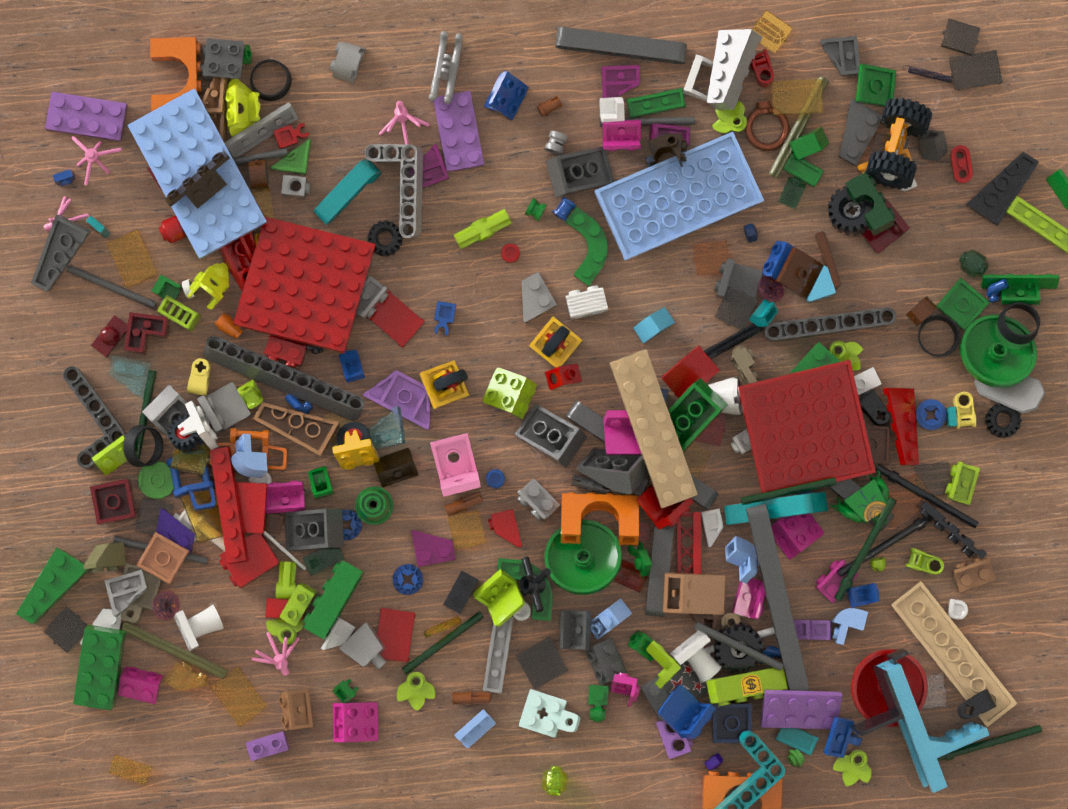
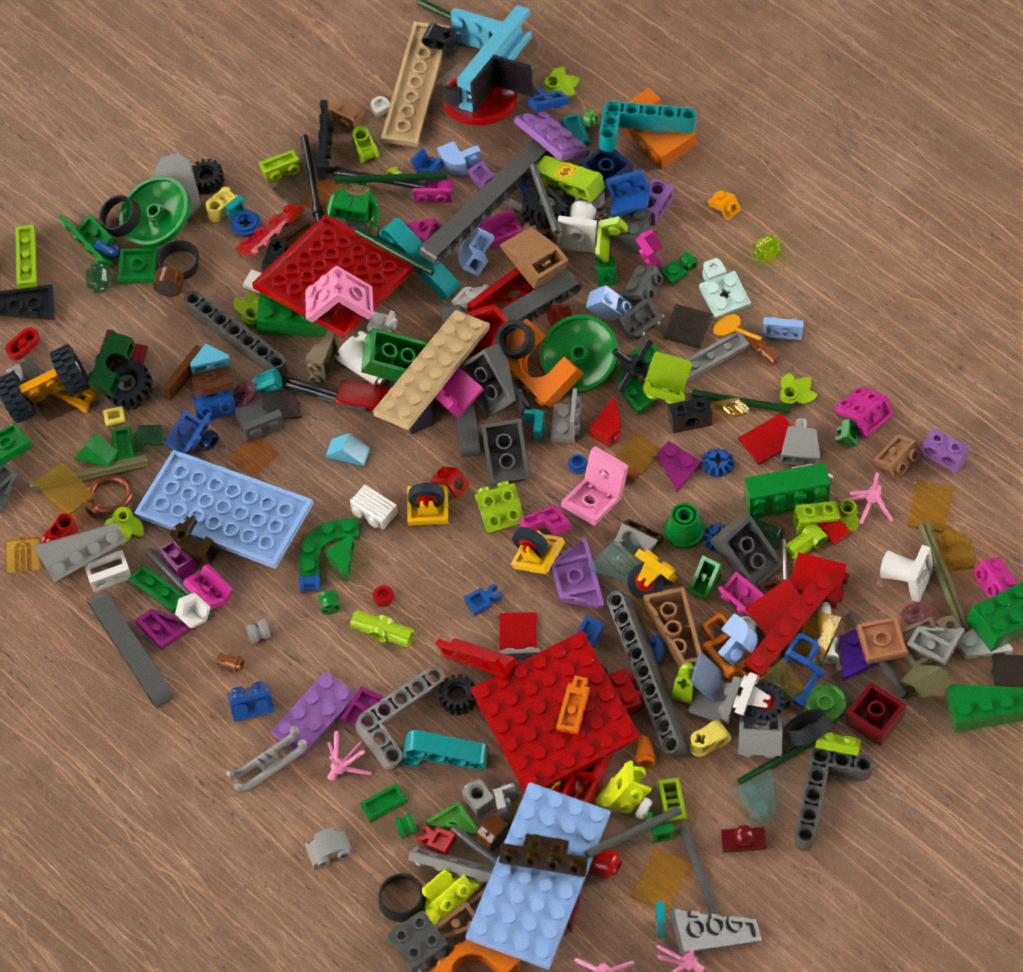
camera: 125 degrees left, 25 degrees down
dark red brick [124,312,170,355] -> none
light grey wing [522,272,557,323] -> none
dark grey slope [546,146,614,198] -> none
green plate [628,542,652,577] -> none
dark purple tile [704,753,723,770] -> none
dark grey wing [839,98,882,167] -> none
none -> light yellow slope [103,406,126,427]
none -> blue bracket [164,410,212,454]
none -> bright pink bracket [305,266,374,323]
none -> green slope [326,535,355,581]
none -> green tile [359,783,408,823]
none -> green wheel [394,813,418,839]
none -> red fence [435,638,517,678]
none -> light grey bracket [493,783,520,821]
none -> black tyre [495,319,535,359]
none -> dark pink plate [519,505,572,536]
none -> teal bracket [524,409,547,442]
none -> orange hinge [556,676,590,734]
none -> dark grey piece [584,806,681,859]
none -> sand blue piece [691,653,723,702]
none -> light orange bracket [707,190,741,220]
none -> light orange piece [713,314,762,340]

